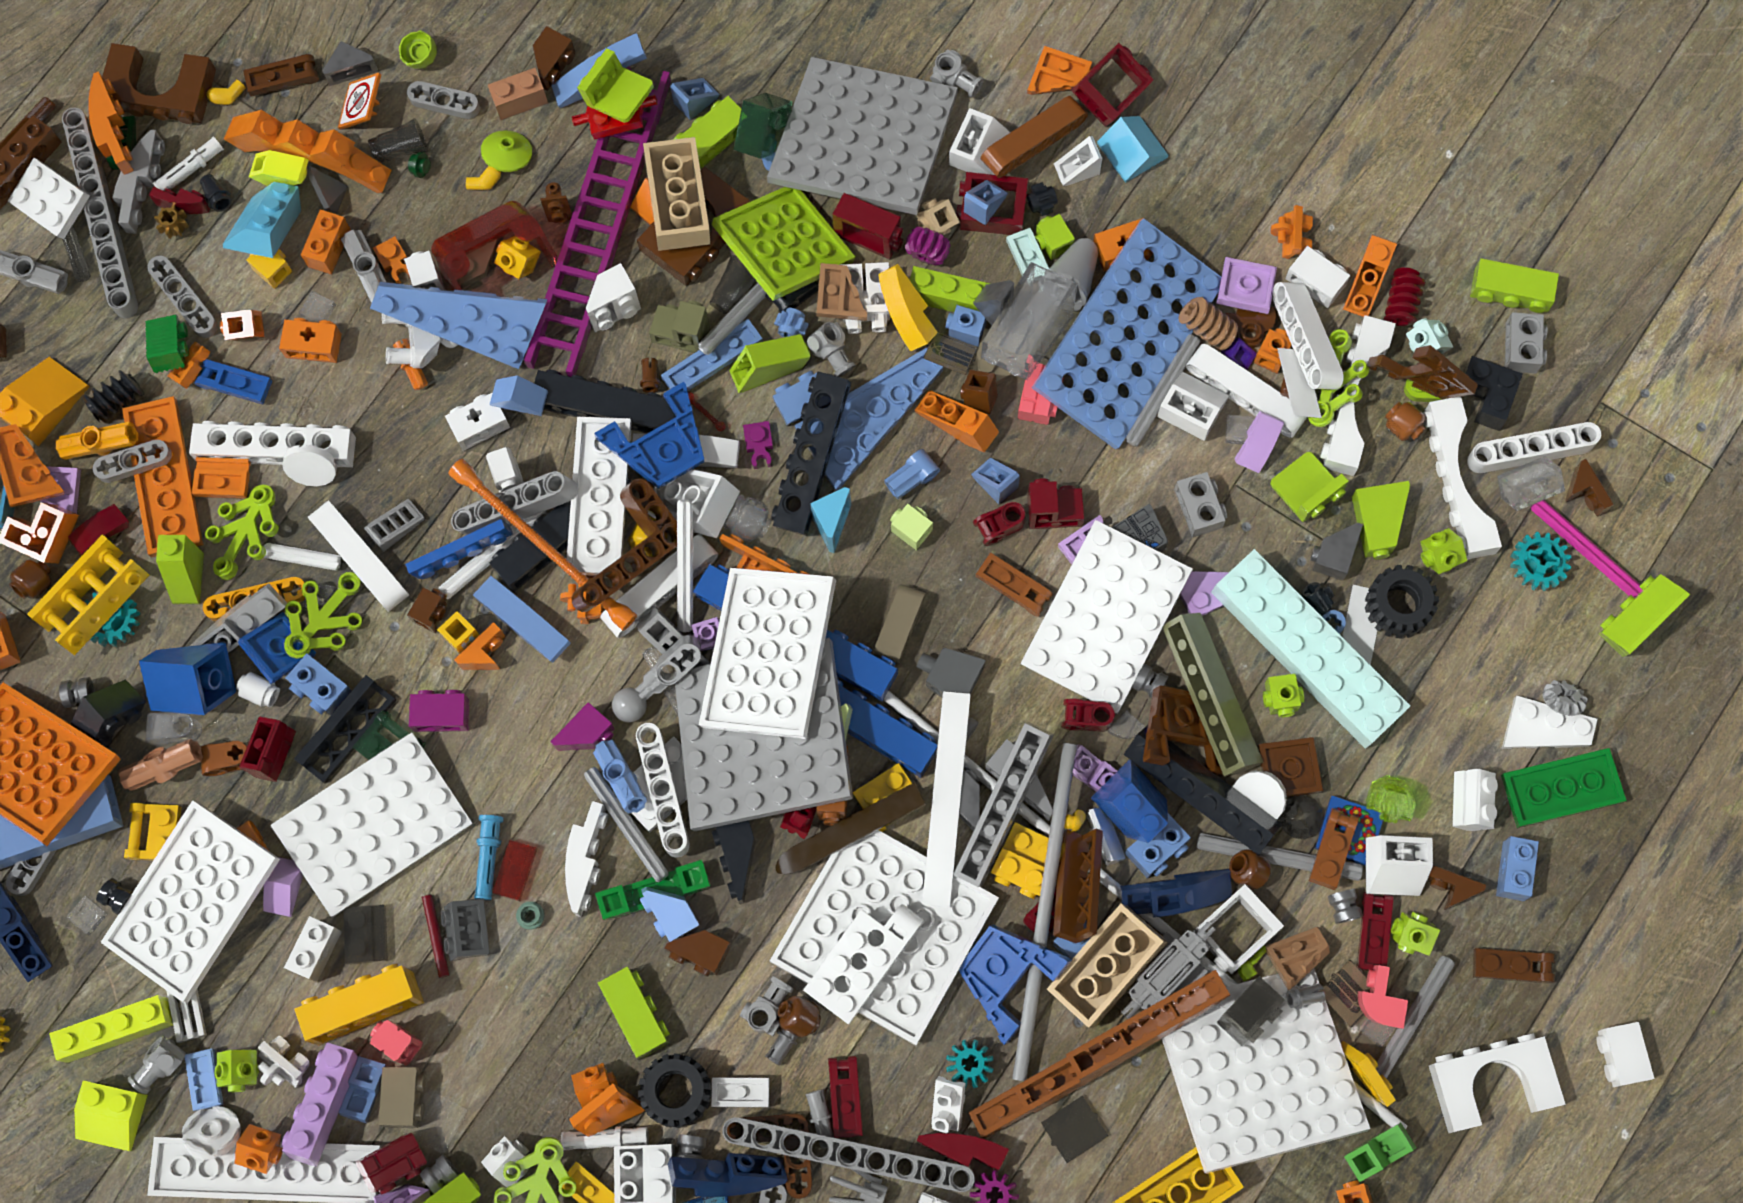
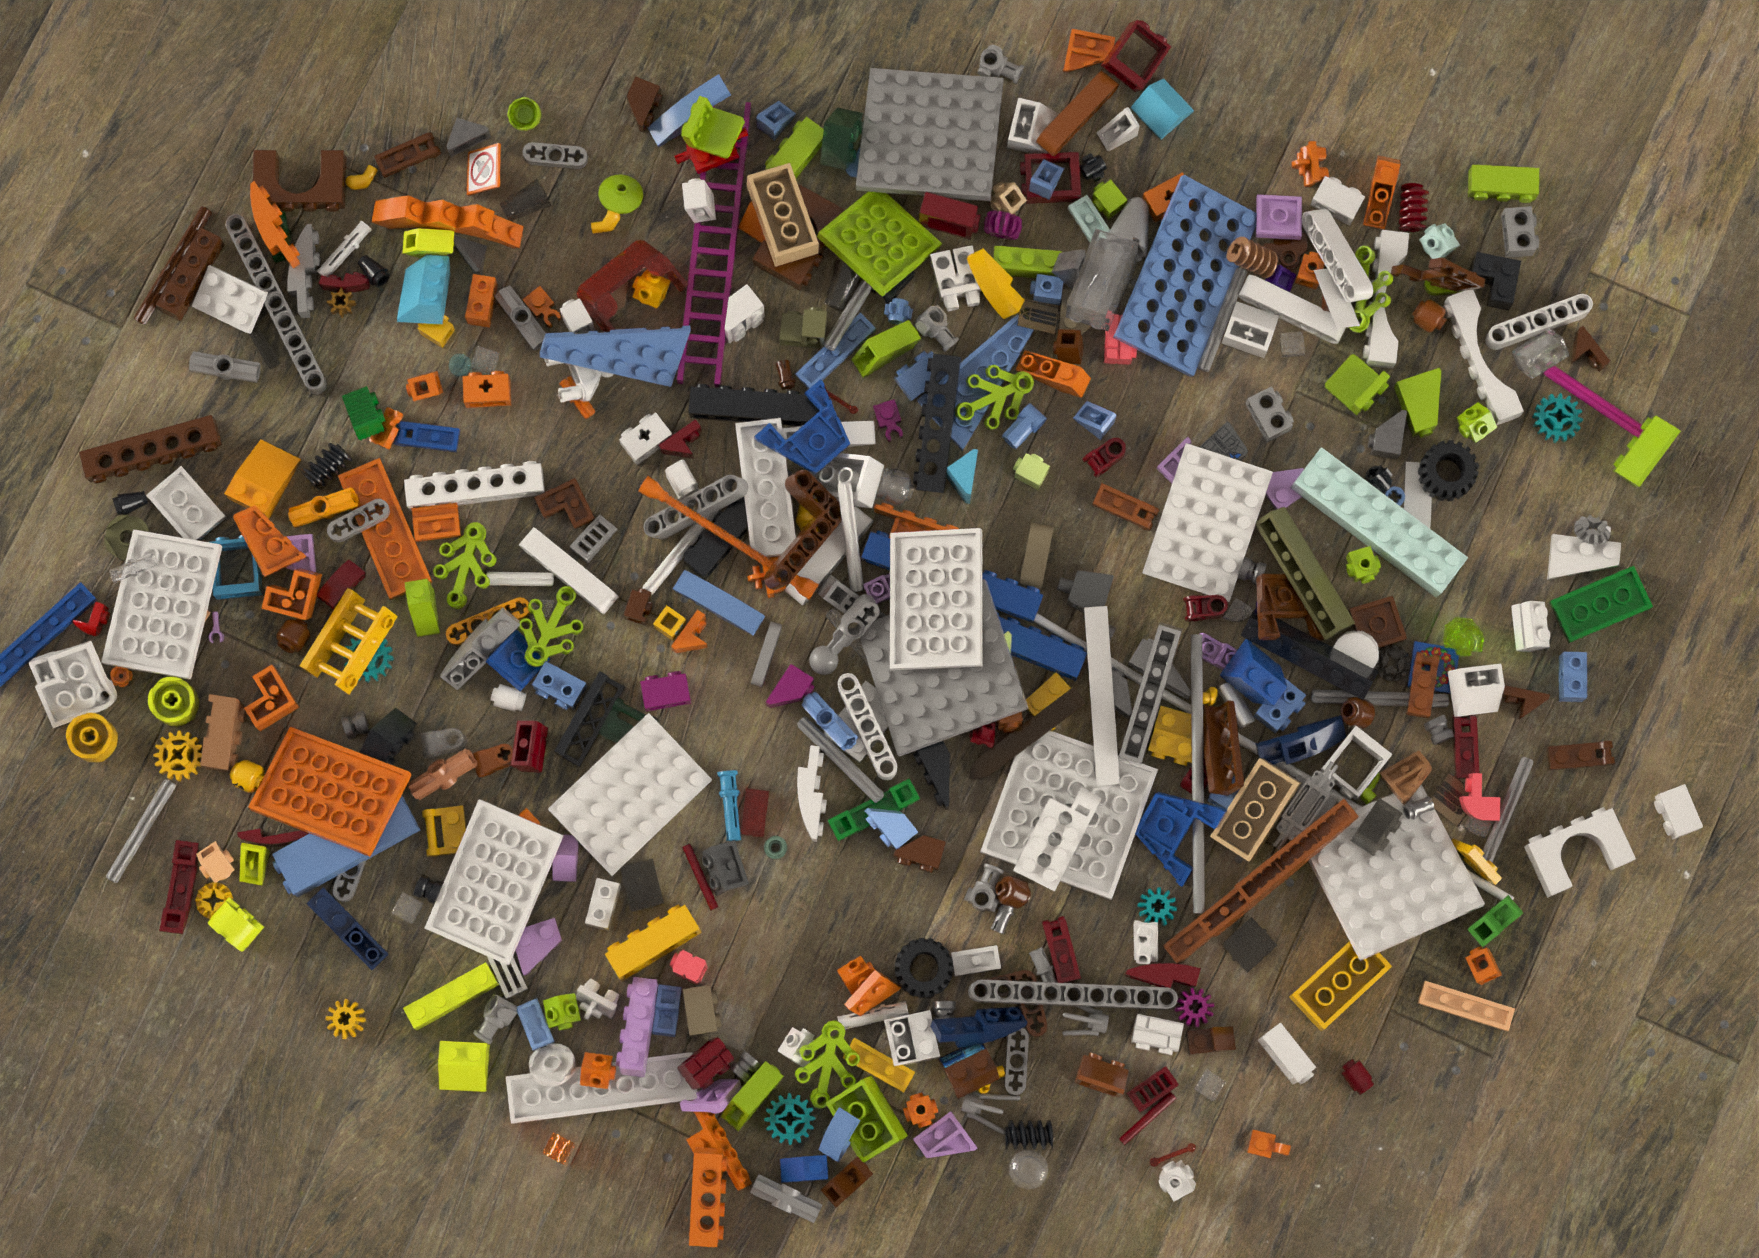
camera: 15 degrees left, 5 degrees up
blue slope [139,643,236,715] -> none
light grey beam [148,256,218,338] -> none
white tile [282,445,337,487] -> none
blue plate [405,519,513,579] -> none
dark green plate [408,152,431,178] -> none
nougat brick [488,68,548,120] -> none
medium blue slope [490,375,548,416] -> none
reddish brown hinge [540,182,573,224] -> none
lime brick [598,966,670,1060] -> none
medium nougat wing [816,263,867,321] -> none
dark red brick [1027,478,1084,529] -> none
lavender slope [1235,411,1284,473] -> none
lime brick [1391,911,1440,956] -> none
none -> clear light blue plate [449,354,472,376]
none -> lavender wing [516,918,562,976]
none -> reddish brown plate [534,478,595,529]
none -> dark red slope [658,419,702,459]
none -> white brick [682,178,716,223]
none -> light grey beam [751,621,782,687]
none -> lime plant [955,365,1034,429]

